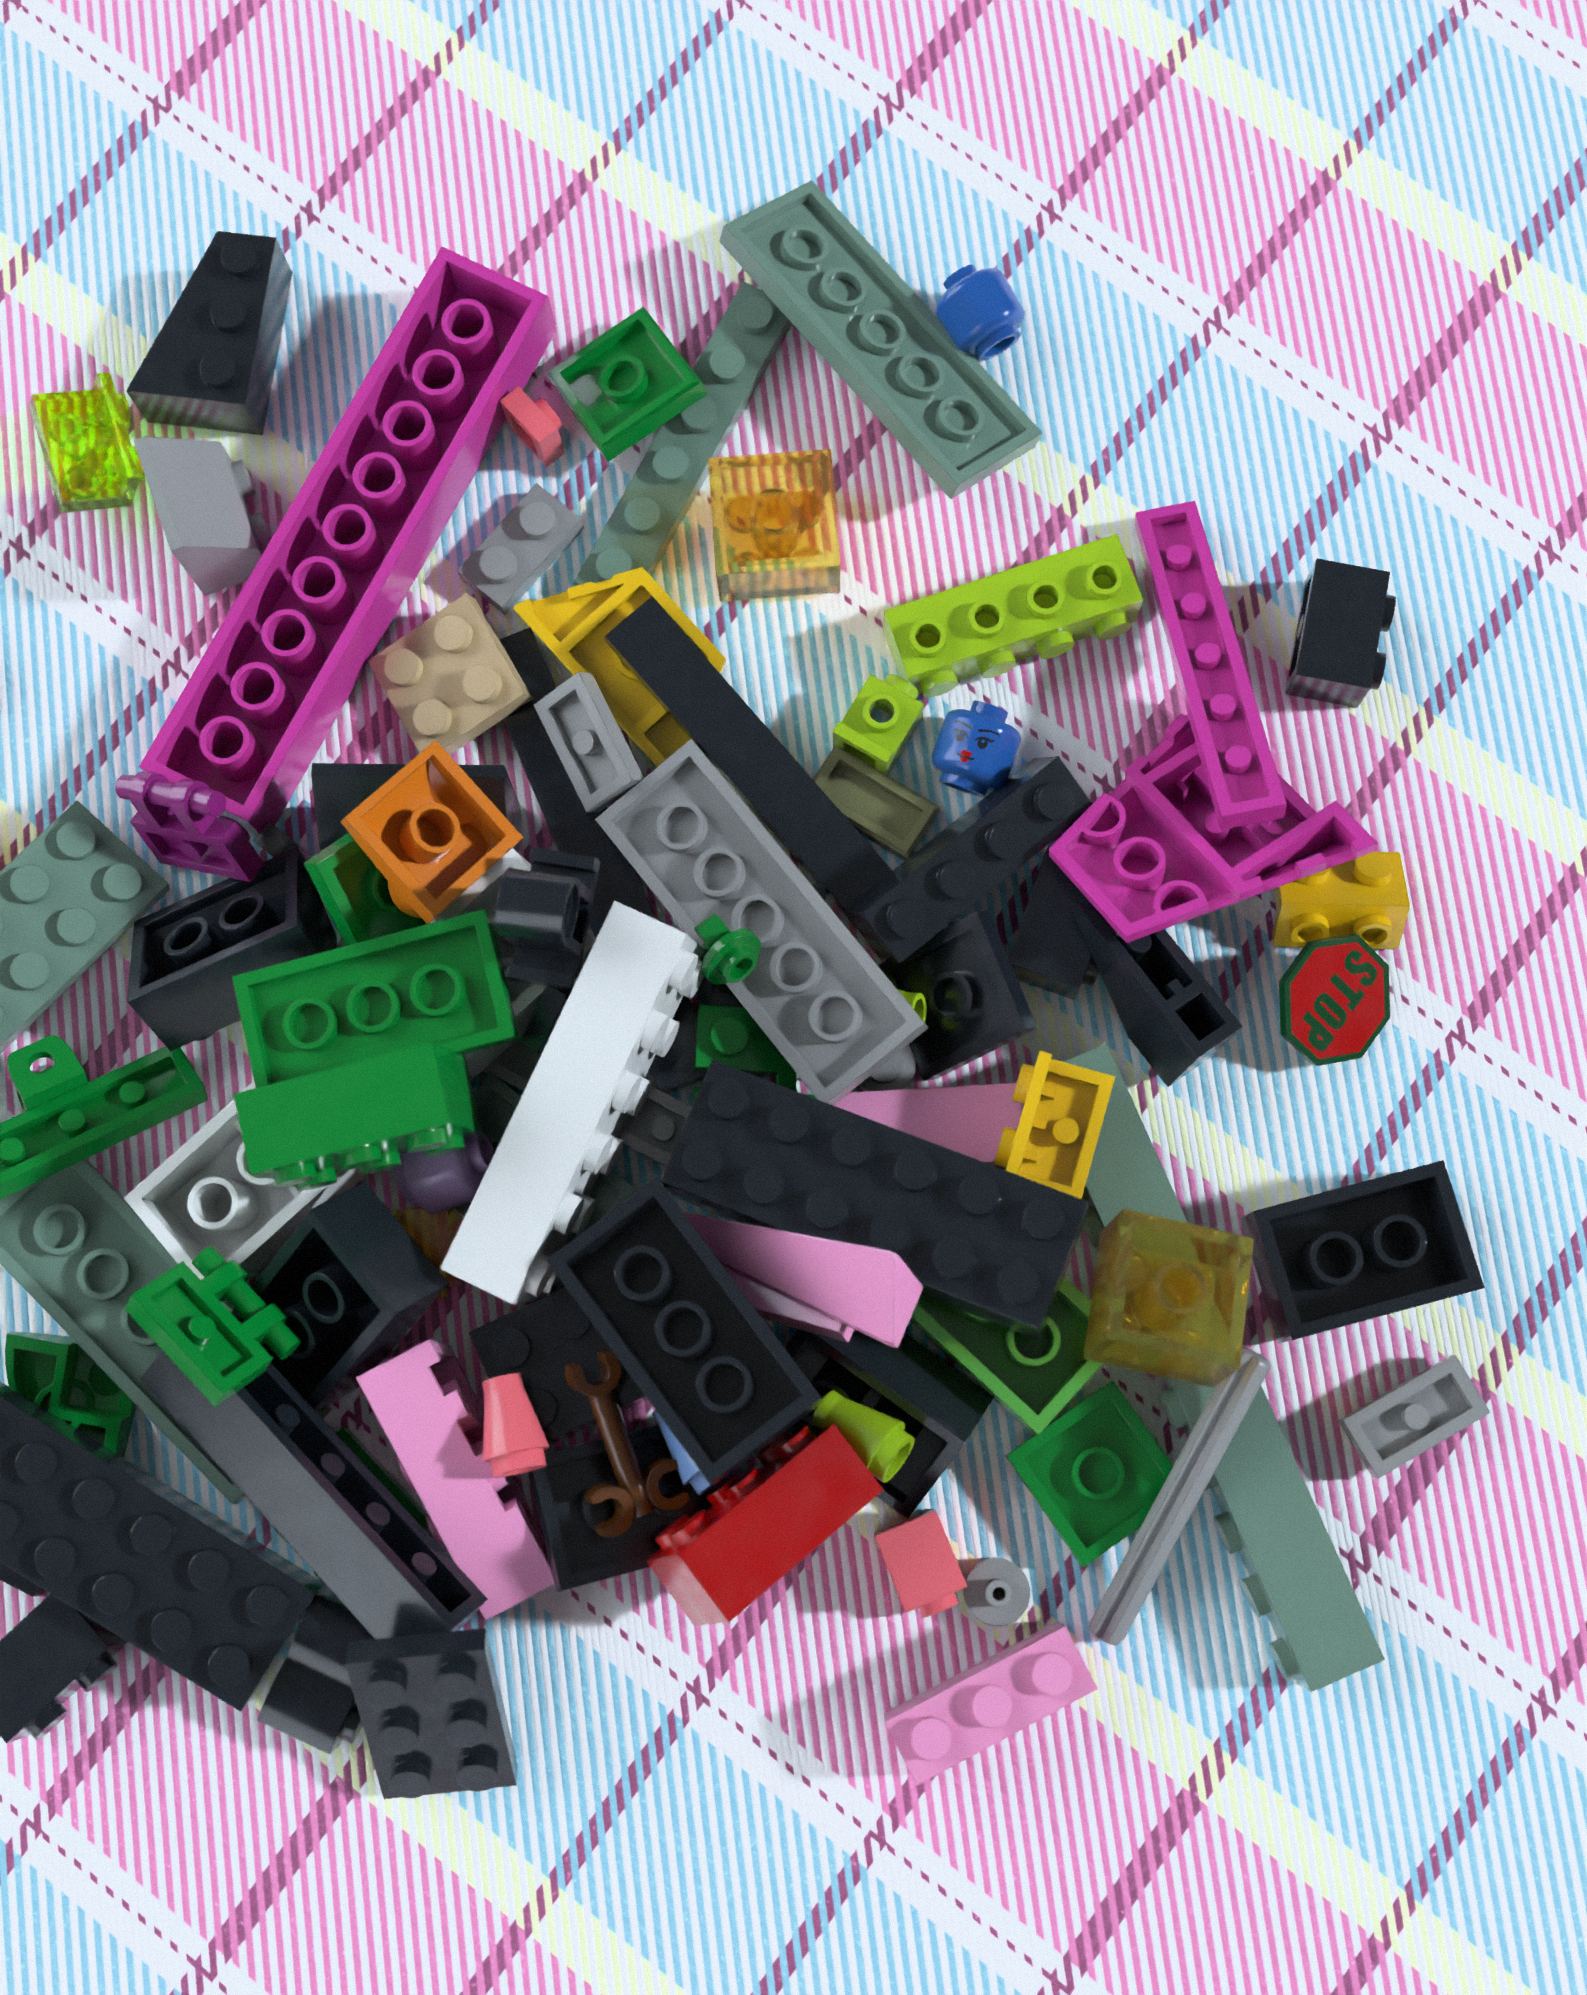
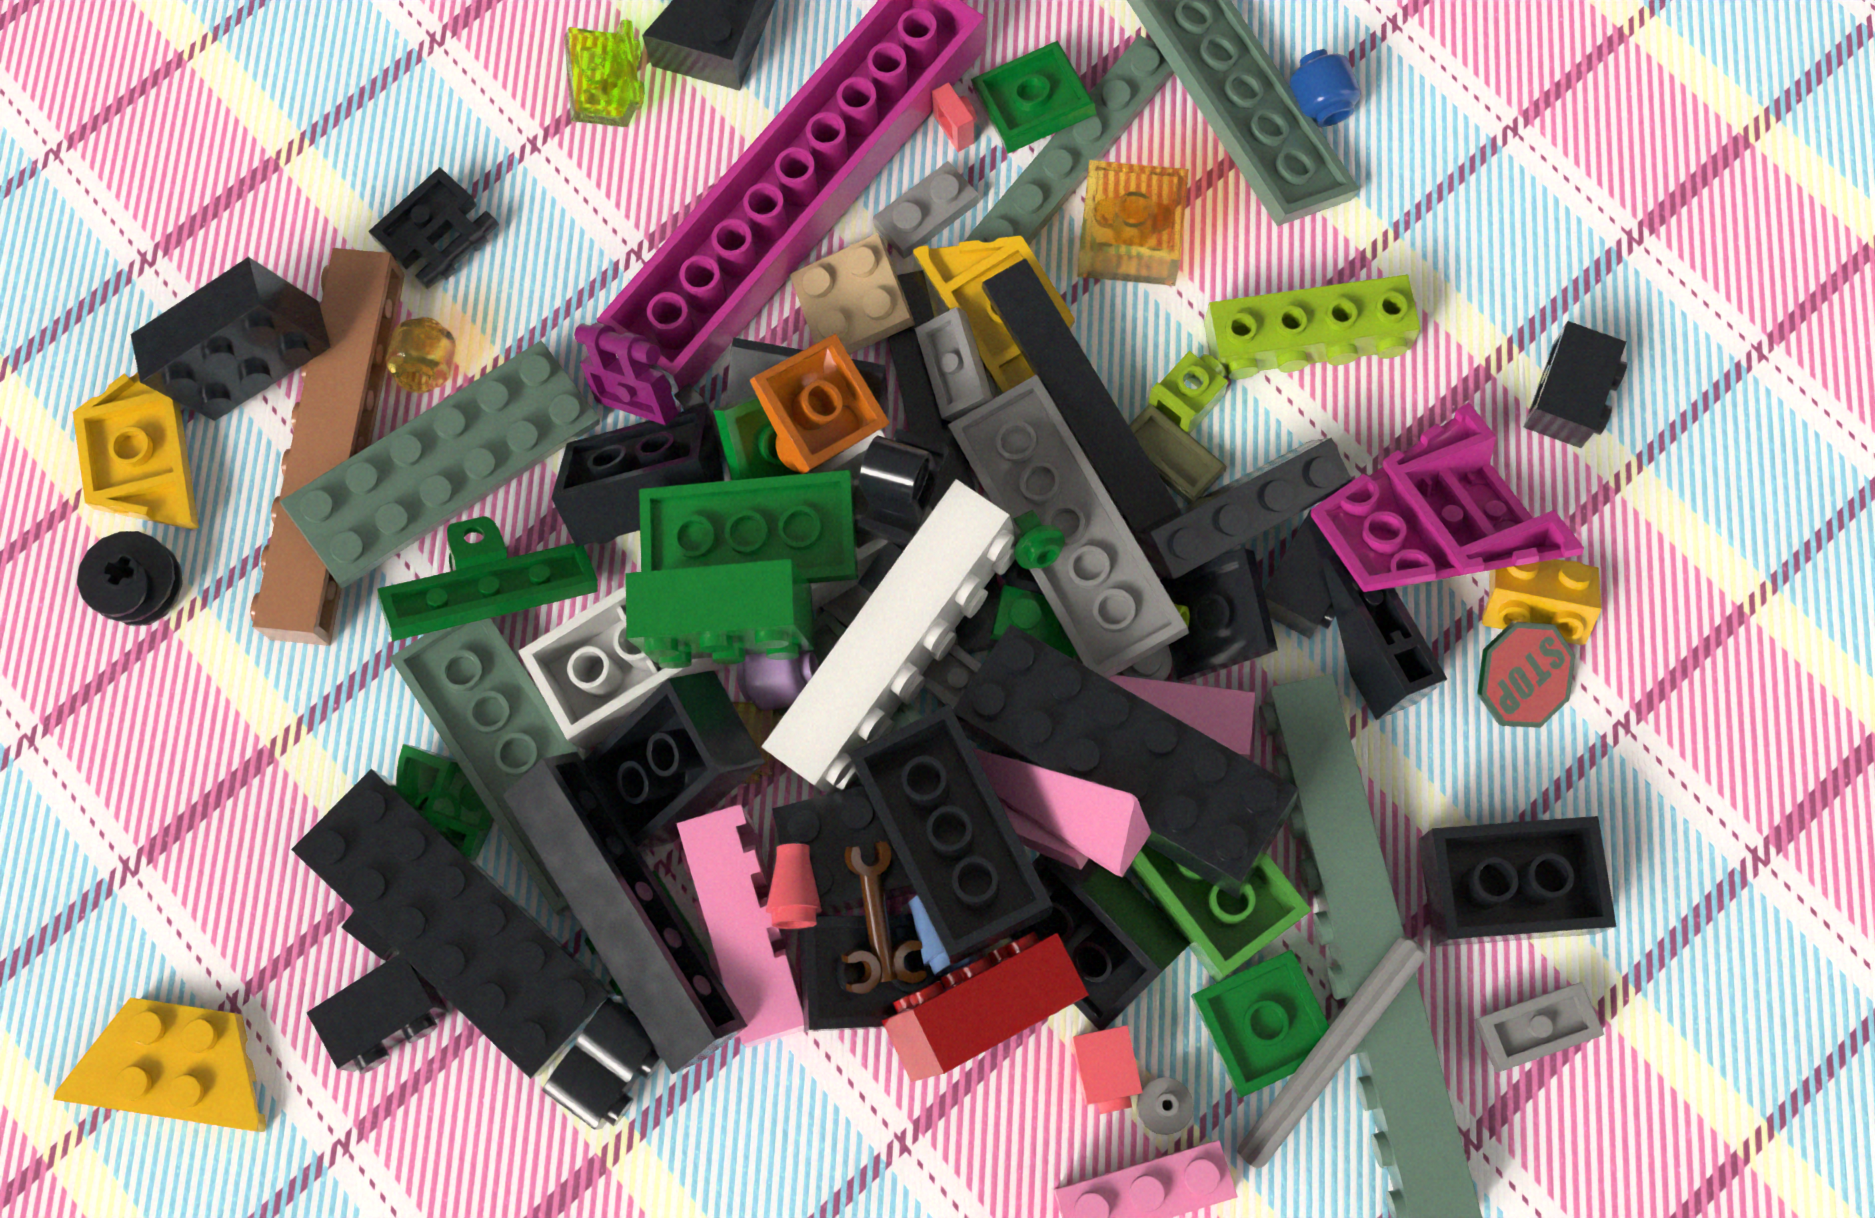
camera: 10 degrees right, 5 degrees down
green plate [124,1245,301,1407] -> none
light grey slope [133,436,272,596] -> none
black plate [345,1628,517,1799] -> none
lime cone [811,1390,915,1483] -> none
blue head [931,700,1021,797] -> none
yellow bracket [994,1051,1115,1199] -> none
clear yellow brick [1083,1208,1254,1388] -> none
dark pink plate [1135,501,1287,830] -> none

